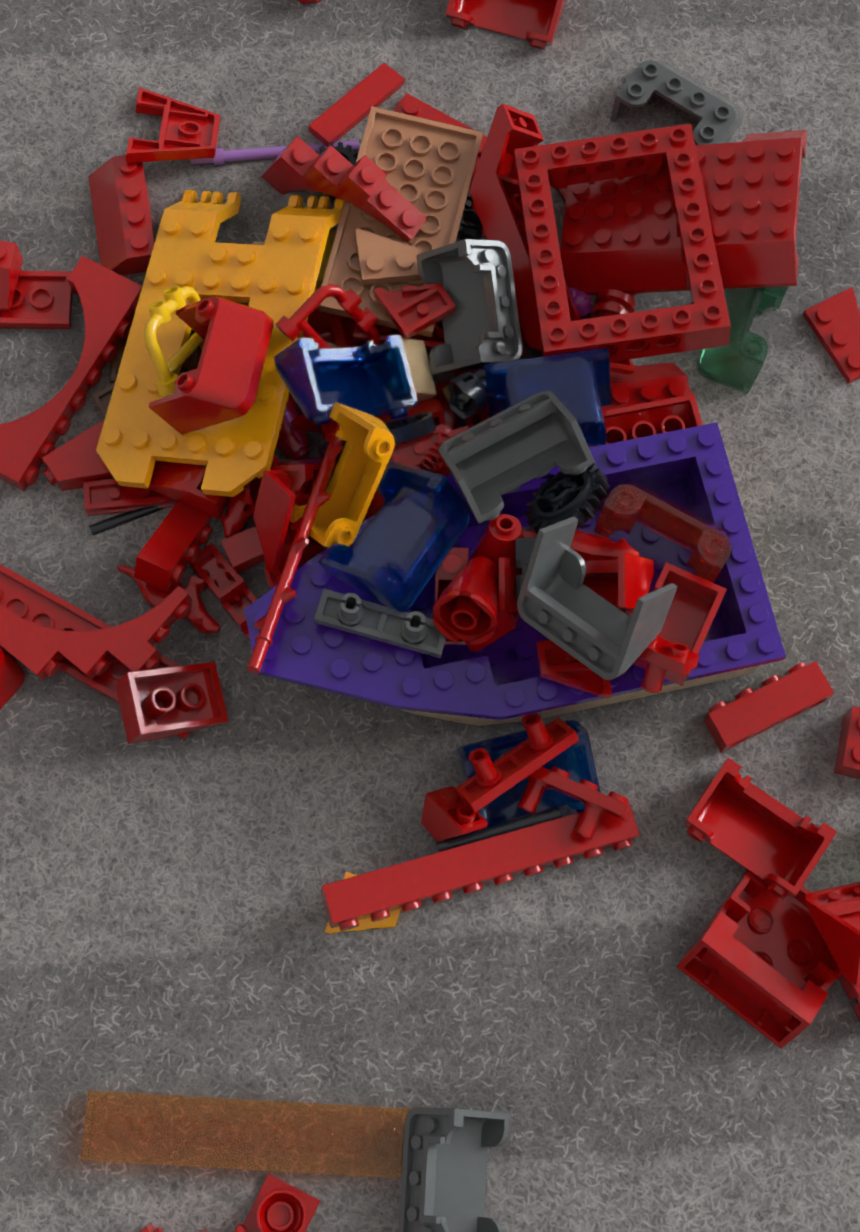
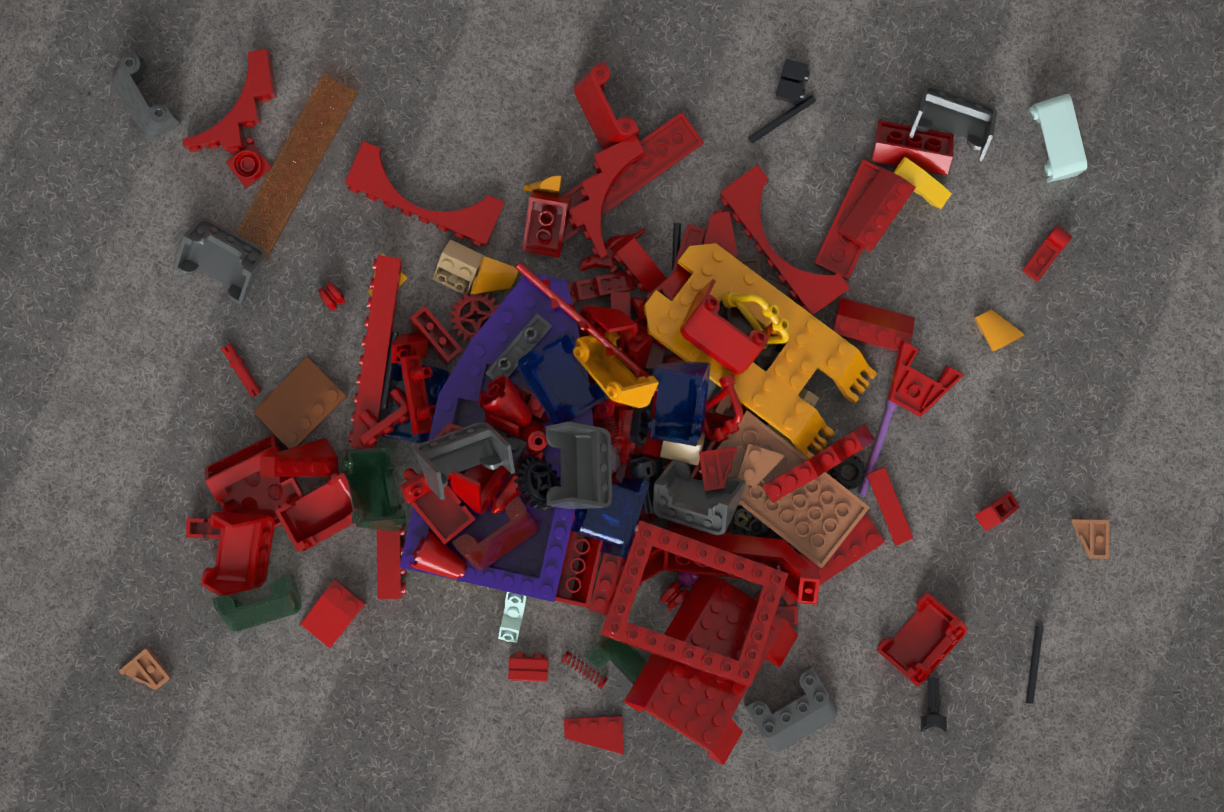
camera: 120 degrees right, 15 degrees up
none -> red pin [221,343,262,398]
none -> dark orange slope [253,357,348,448]
none -> red wedge [260,438,338,477]
none -> red wheel [317,281,346,311]
none -> clear green windscreen [342,447,406,531]
none -> red arch [345,141,505,247]
none -> red brick [408,306,462,366]
none -> red cone [409,531,467,579]
none -> tan slope [432,239,484,295]
none -> red gear [450,293,500,342]
none -> light orange slope [471,256,518,295]
none -> light aqua slope [498,592,527,643]
none -> red brick [508,652,549,682]
none -> light orange slope [524,176,562,194]
none -> red piece [561,651,608,689]
none -> light orange slope [974,309,1024,352]

